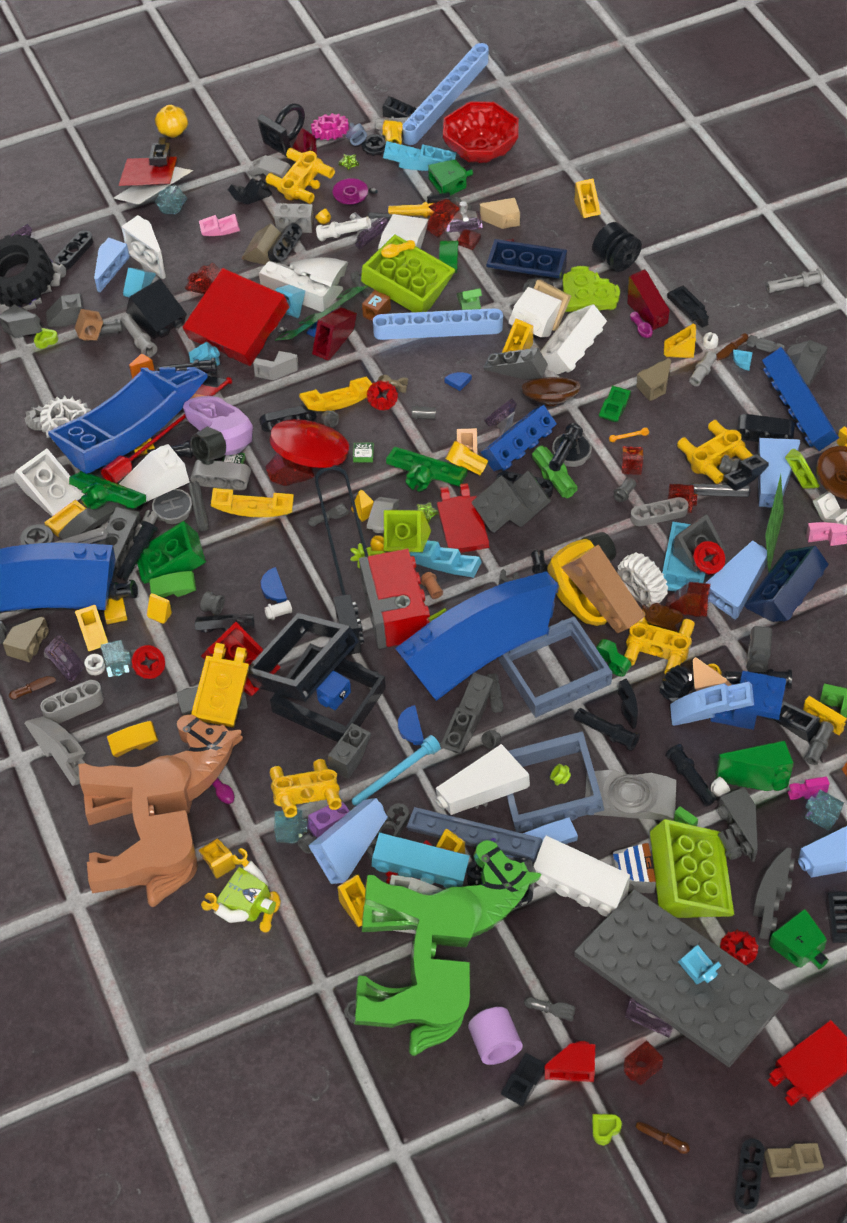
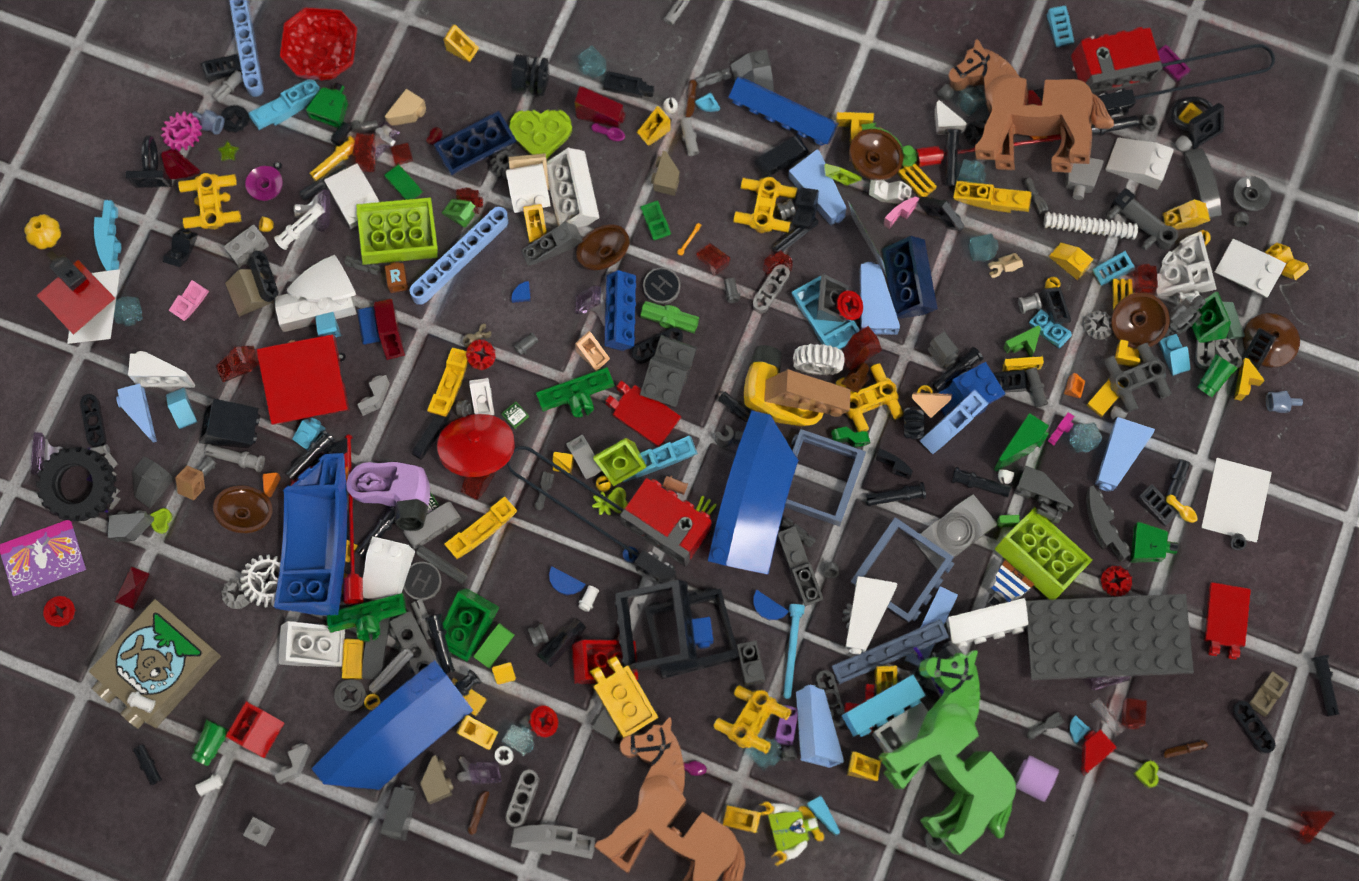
camera: 45 degrees left, 20 degrees up
yellow slope [107,721,158,758] -> none
light grey slope [247,155,290,178] -> none
green piece [275,285,369,340] -> none
yellow piece [381,240,415,258] -> none
yellow piece [382,120,402,144] -> none
clear neon green piece [417,502,438,523] -> none
yellow piece [445,441,488,475] -> none
black slope [501,1053,546,1107] -> none
black pin [549,423,583,471] -> none
lime plate [550,764,571,786] -> none
medium azure bracket [678,945,721,984] -> none
none -> medium azure slope [94,200,121,271]
none -> reddish brown dish [213,486,273,533]
none -> clear red bracket [456,187,483,214]
none -> white slope [469,378,494,415]
none -> clear light blue brick [578,45,607,79]
none -> medium azure slope [806,796,840,836]
none -> medium azure tile [1069,715,1090,744]
none -> clear pin [1089,698,1126,736]

